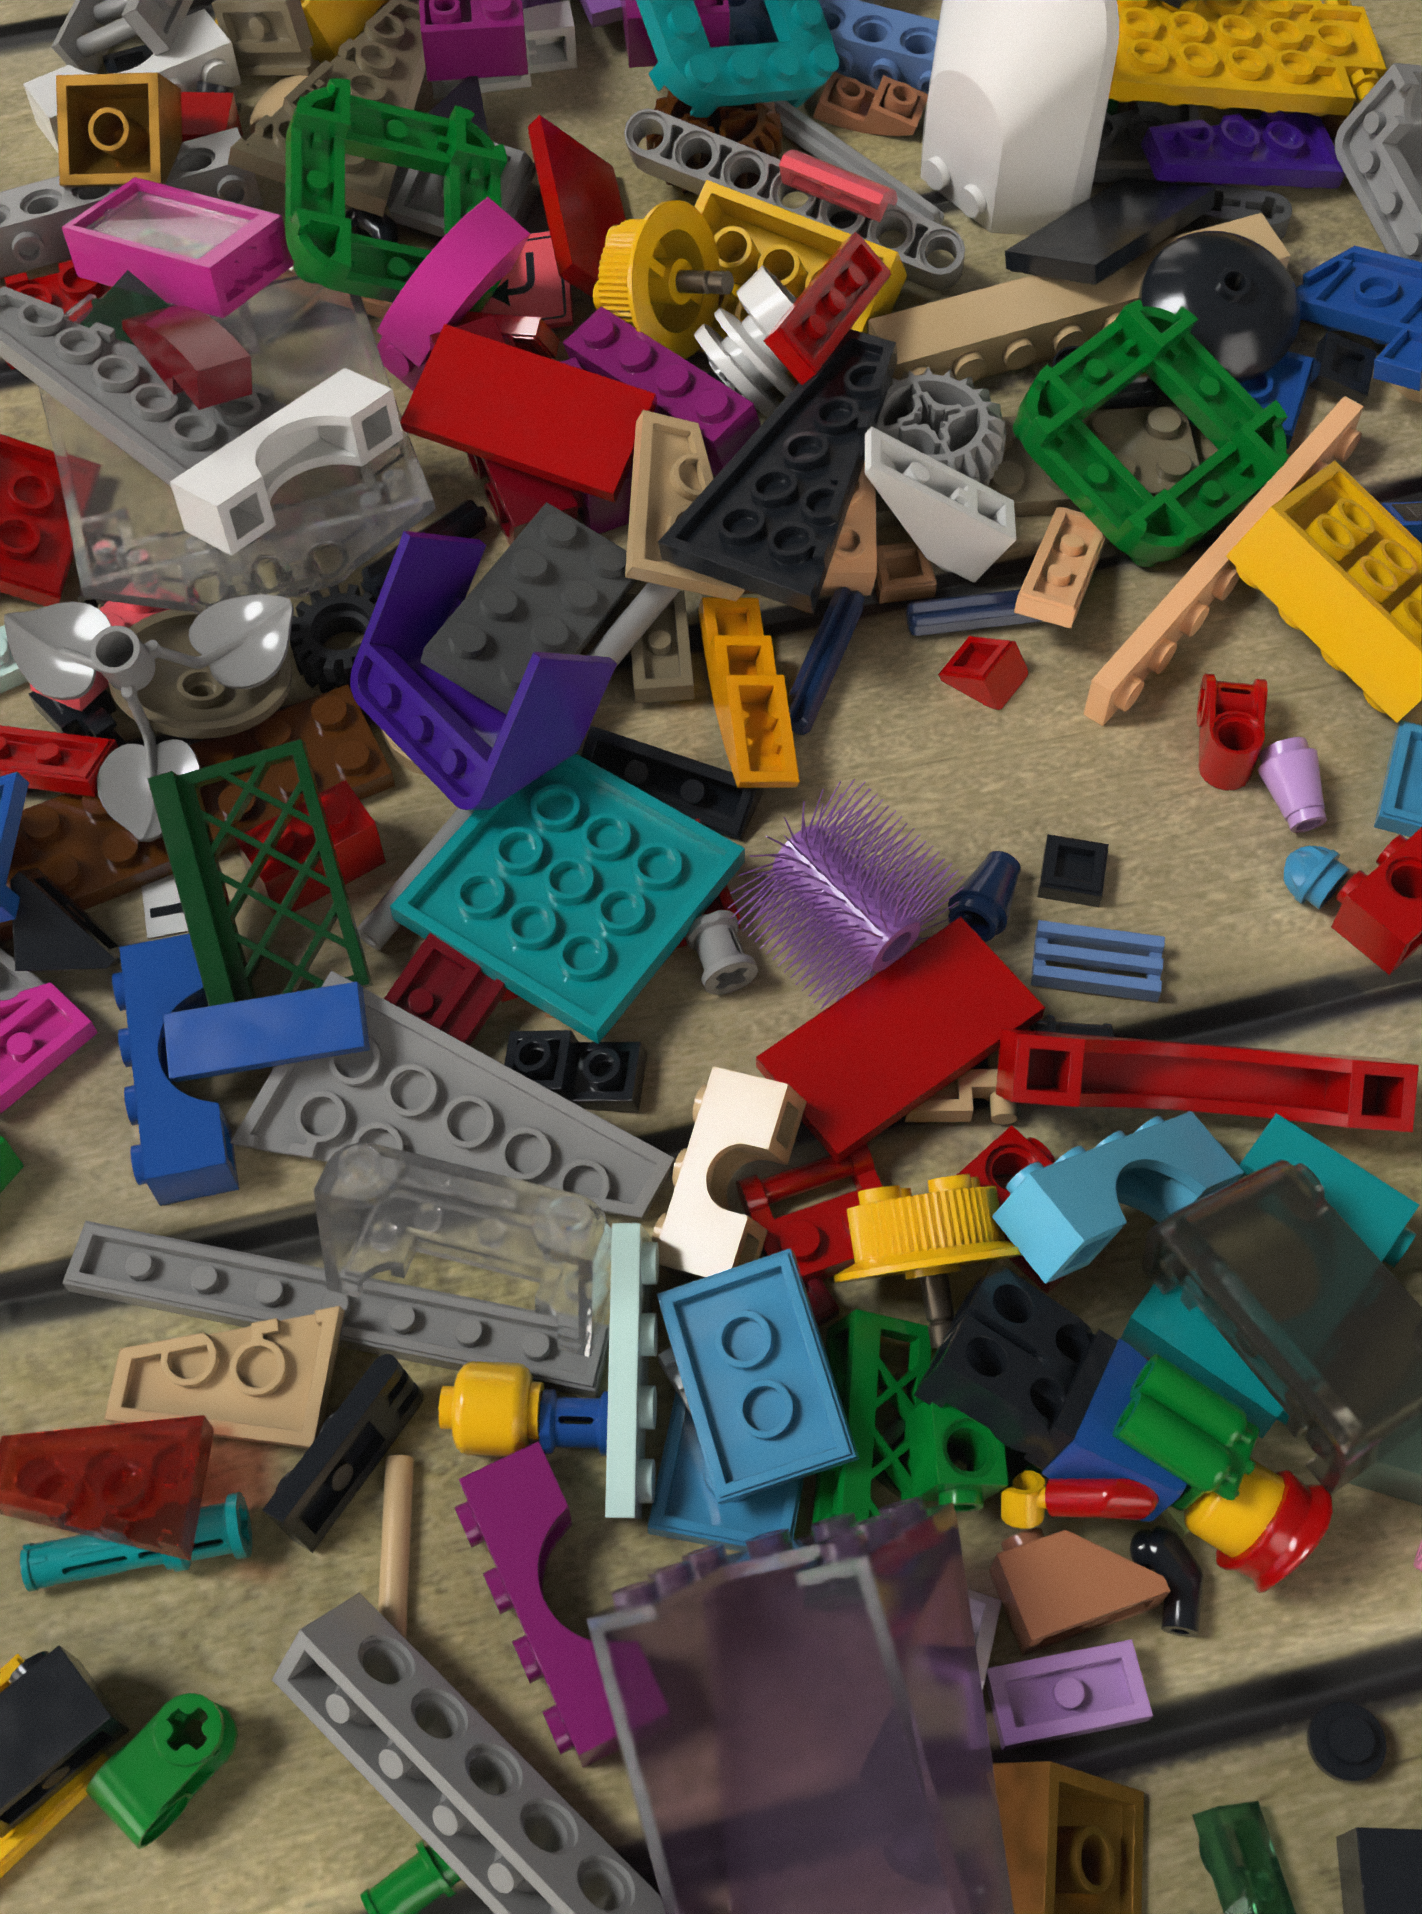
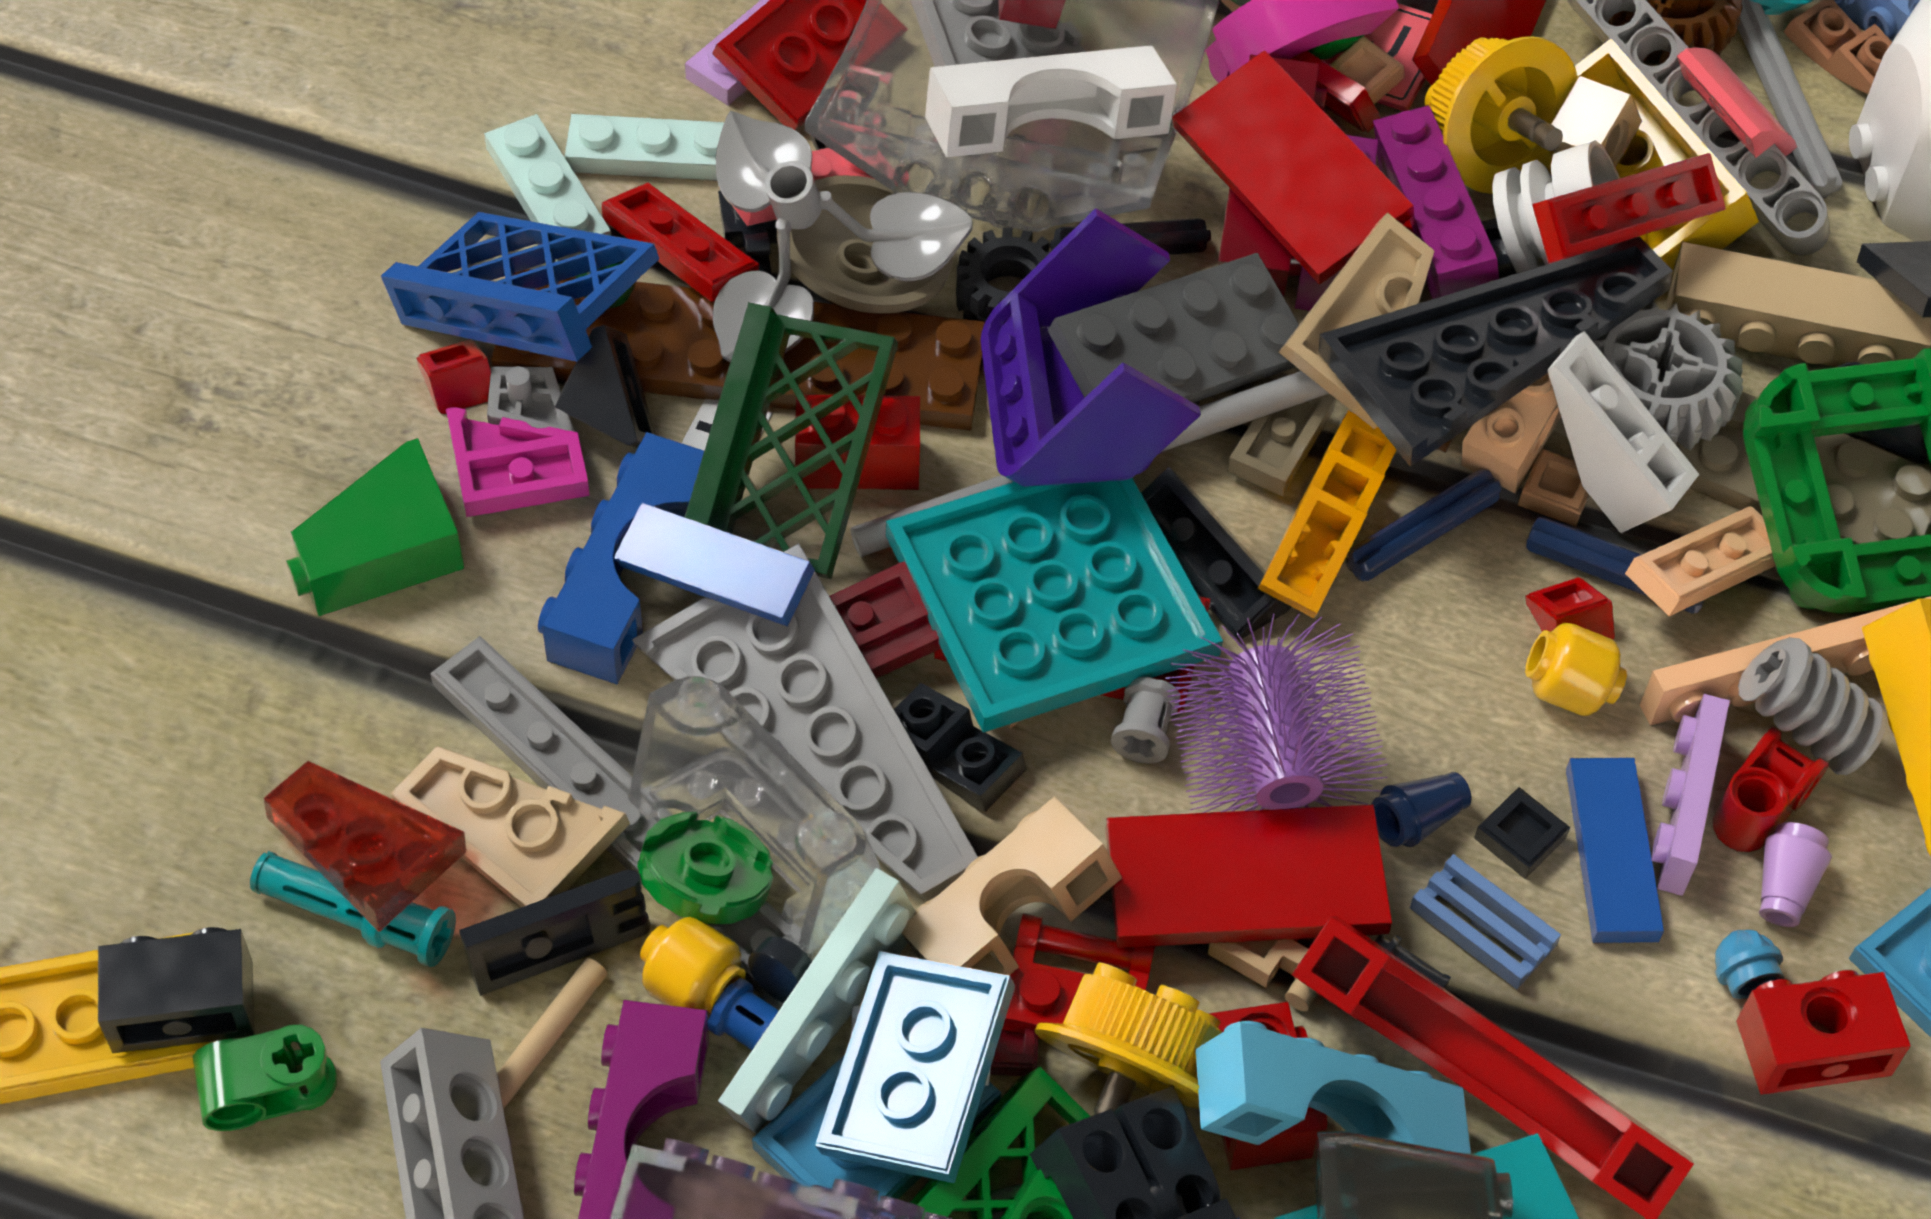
camera: 30 degrees right, 5 degrees down
none -> green tile [637,812,774,924]
none -> black tile [748,936,812,1003]
none -> light nougat tile [1330,37,1405,104]
none -> yellow head [1525,623,1627,716]
none -> brick [1551,76,1643,168]
none -> blue tile [1566,758,1664,943]
none -> lavender plate [1651,694,1730,896]
none -> light grey piece [1738,637,1887,775]

